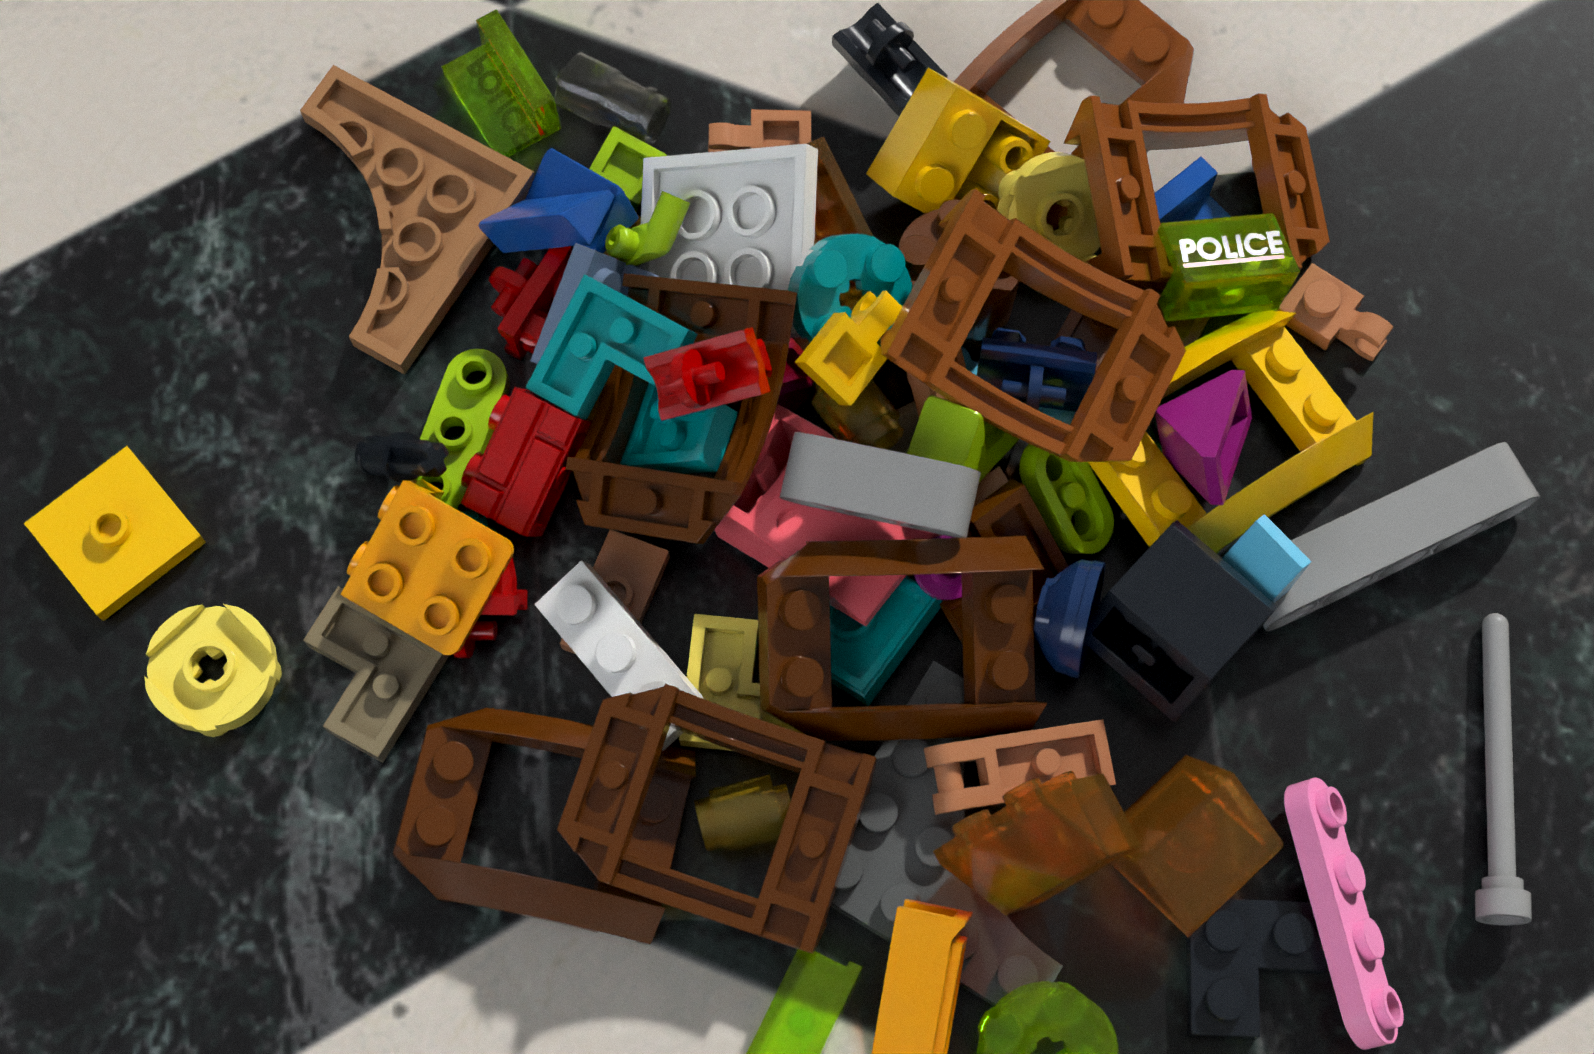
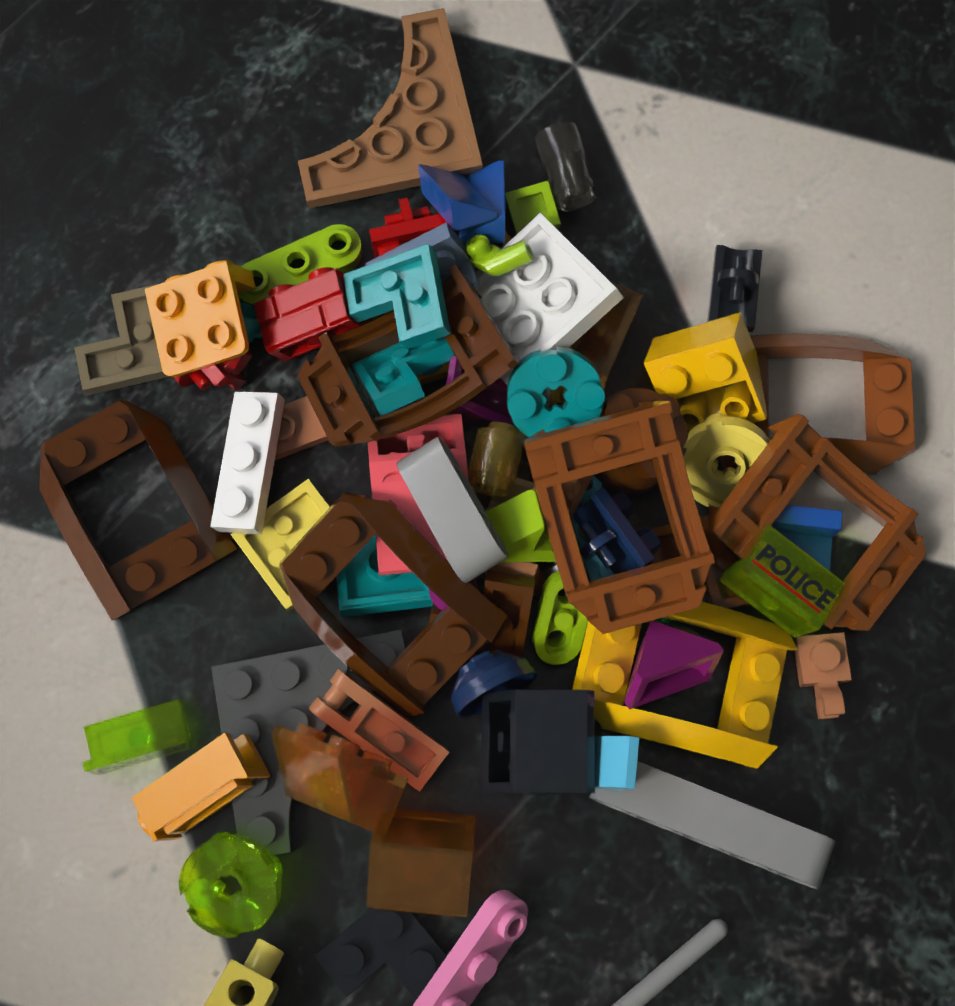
camera: 45 degrees right, 5 degrees up
yellow plate [24,446,206,621] -> none
light yellow plate [144,604,282,737] -> none
black axle [355,432,449,483] -> none
clear neon green panel [441,9,561,157] -> none
reddish brown wedge [557,684,877,954] -> none
red hips [643,327,772,421] -> none
clear yellow brick [694,774,791,854] -> none
nougat plate [708,109,811,152] -> none
yellow plate [795,291,902,406] -> none

